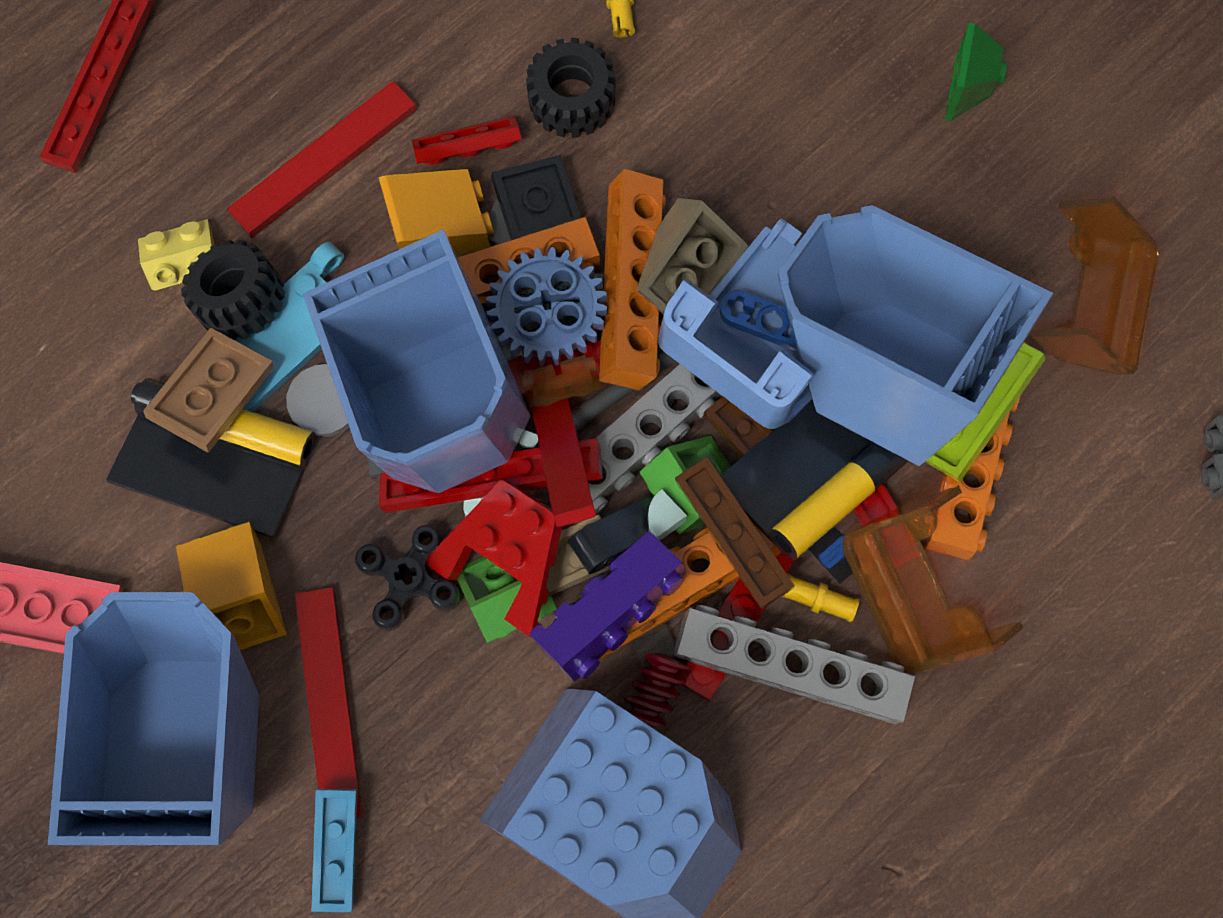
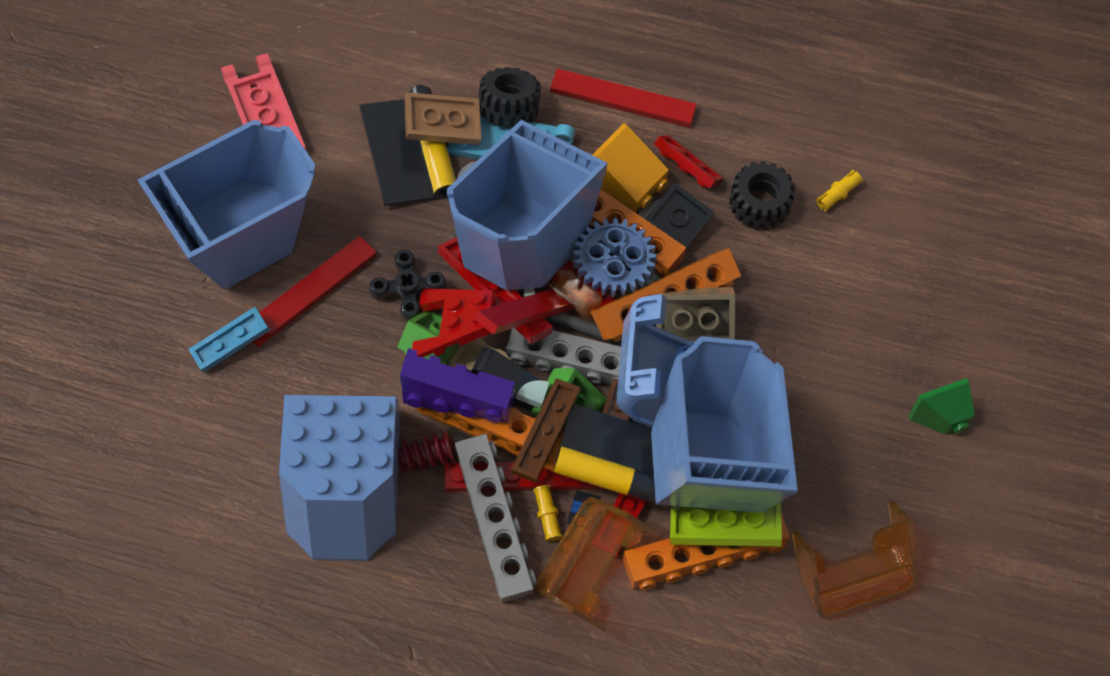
camera: 50 degrees right, 10 degrees down
light yellow bracket [138,219,214,291] -> none
light orange slope [176,522,287,650] -> none

